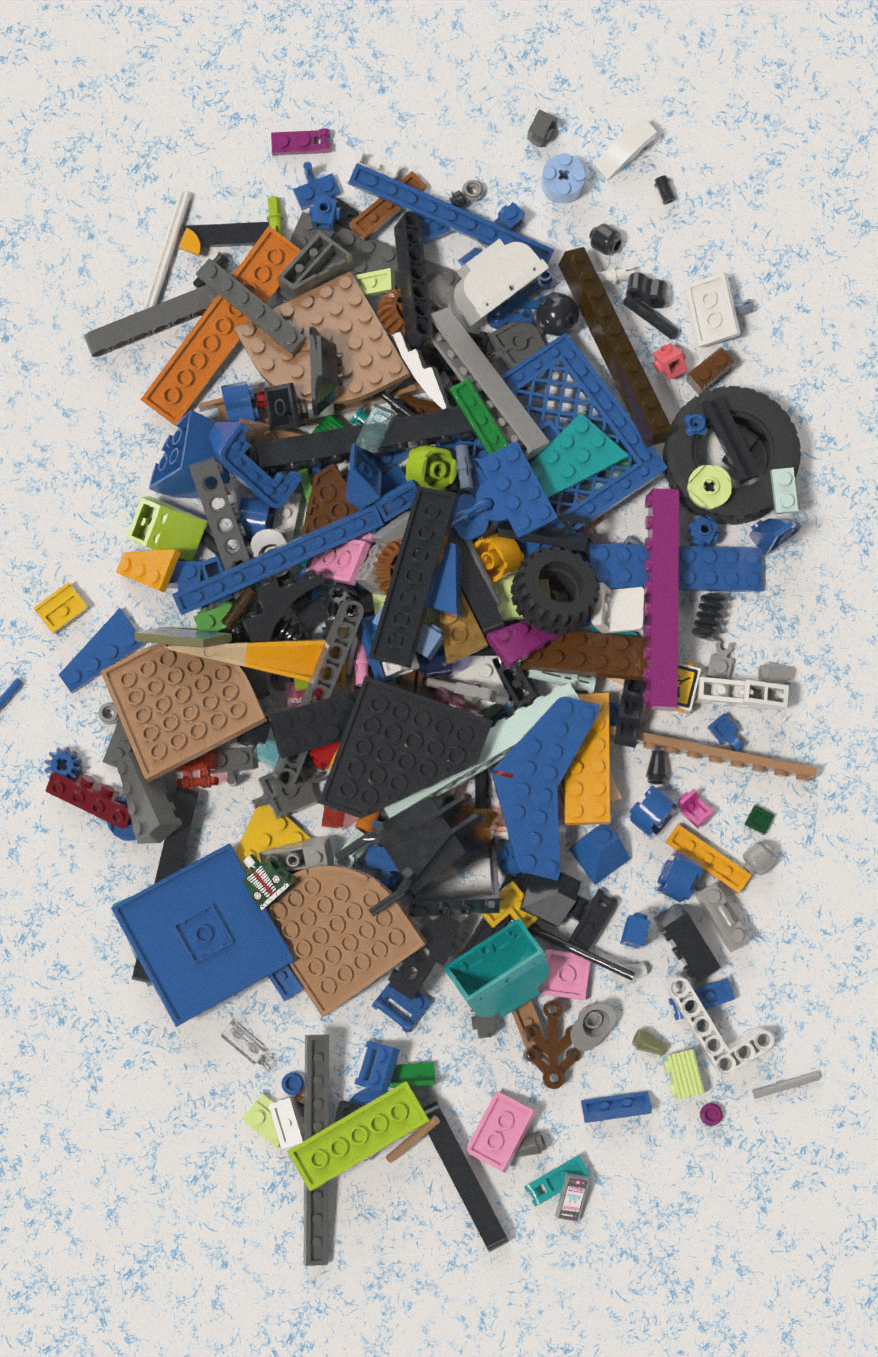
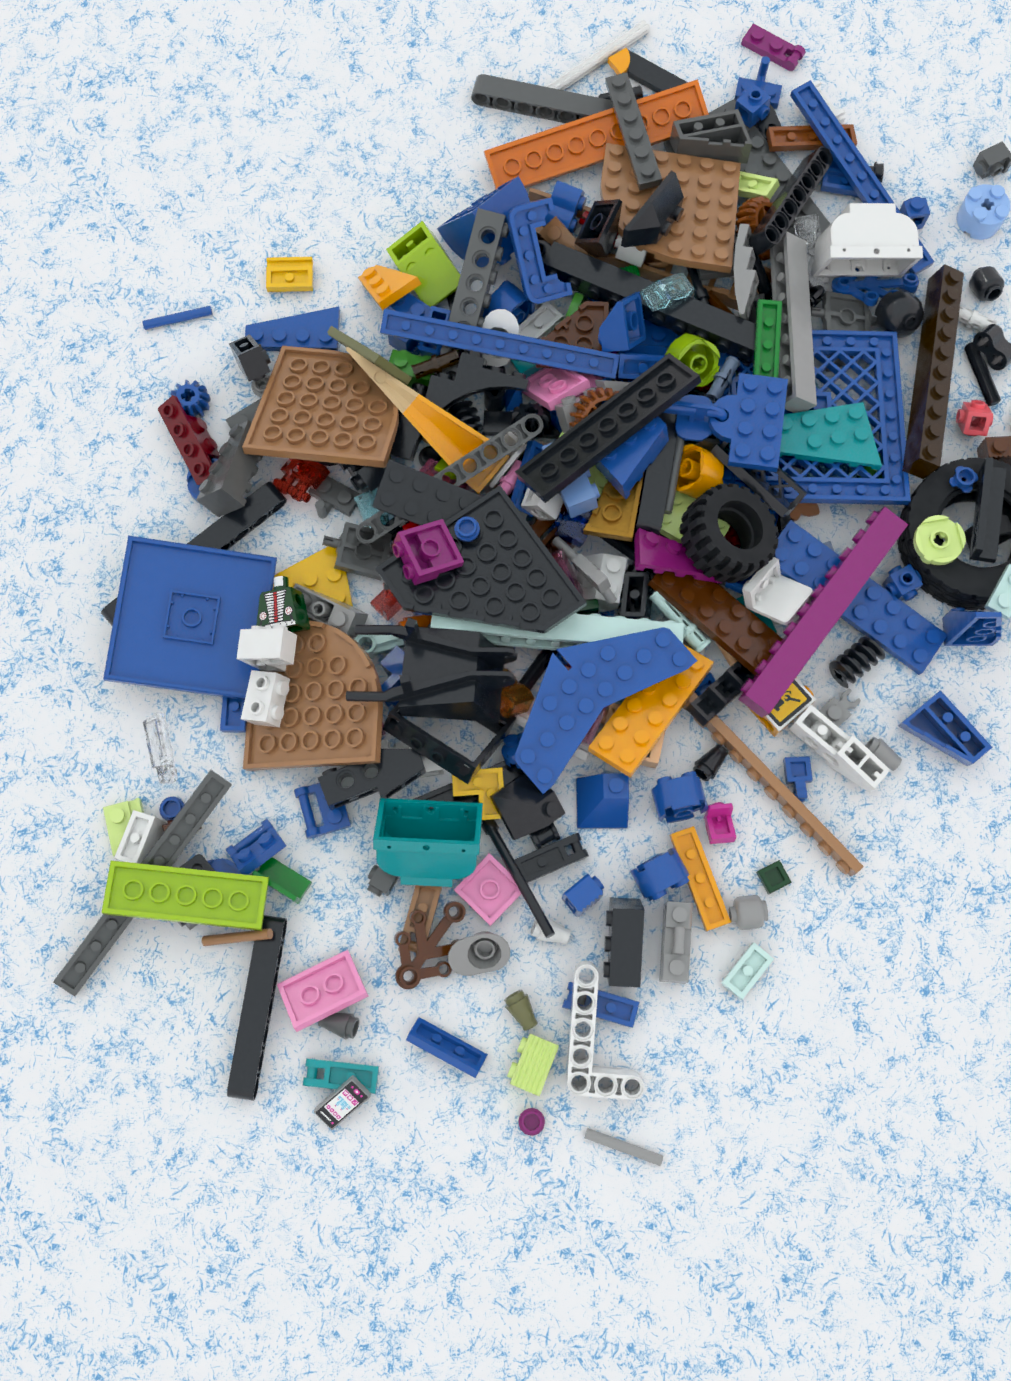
camera: 35 degrees right, 5 degrees down
lime axle [267,196,284,236] -> none
light grey plate [462,180,483,201] -> none
none -> black brick [229,334,271,381]
none -> white brick [236,625,297,672]
none -> white brick [241,670,290,728]
none -> magenta plate [392,519,464,585]
none -> blue plate [454,517,480,542]
none -> light aqua plate [721,942,774,1000]
none -> blue wedge [898,690,993,766]

